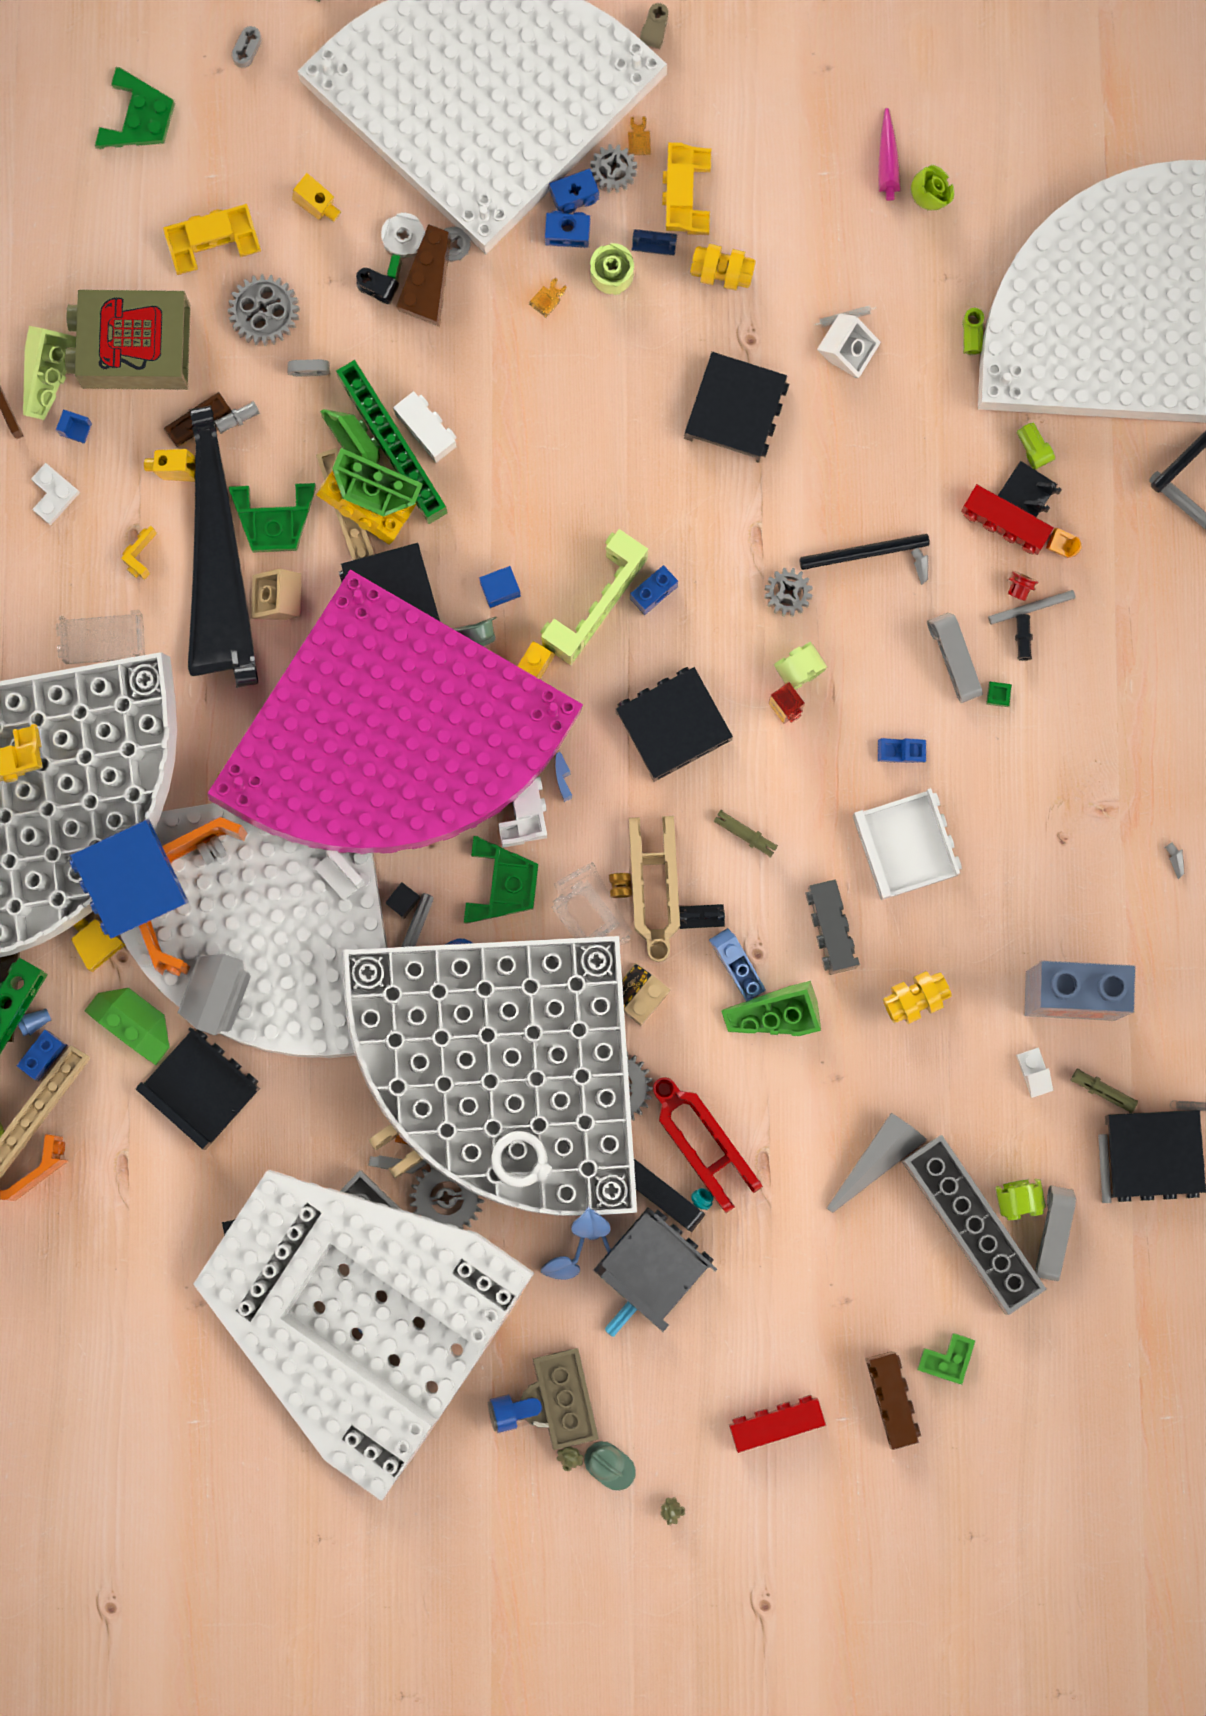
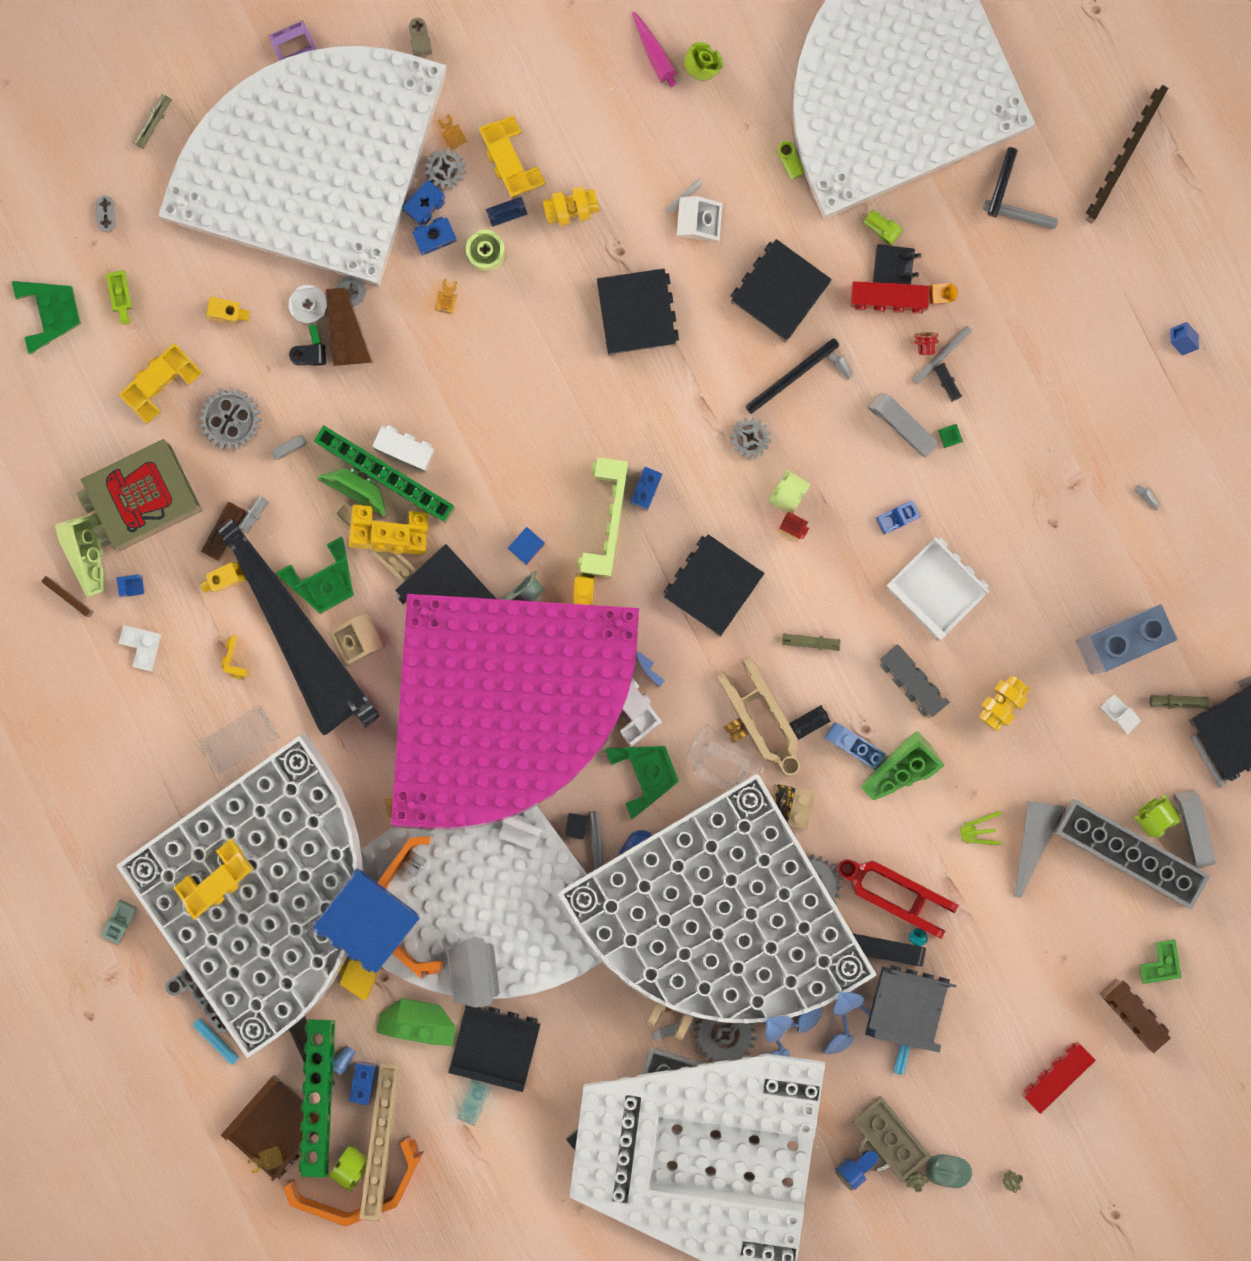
camera: 25 degrees left, 5 degrees up
bright green wedge [332,448,423,516] -> none
white piece [491,1131,552,1187] -> none
none -> lime plate [106,270,133,325]
none -> clear light blue slope [457,1080,491,1126]
none -> black panel [730,239,832,343]
none -> medium blue plant [764,1007,822,1057]
none -> lime plant [960,811,1002,845]

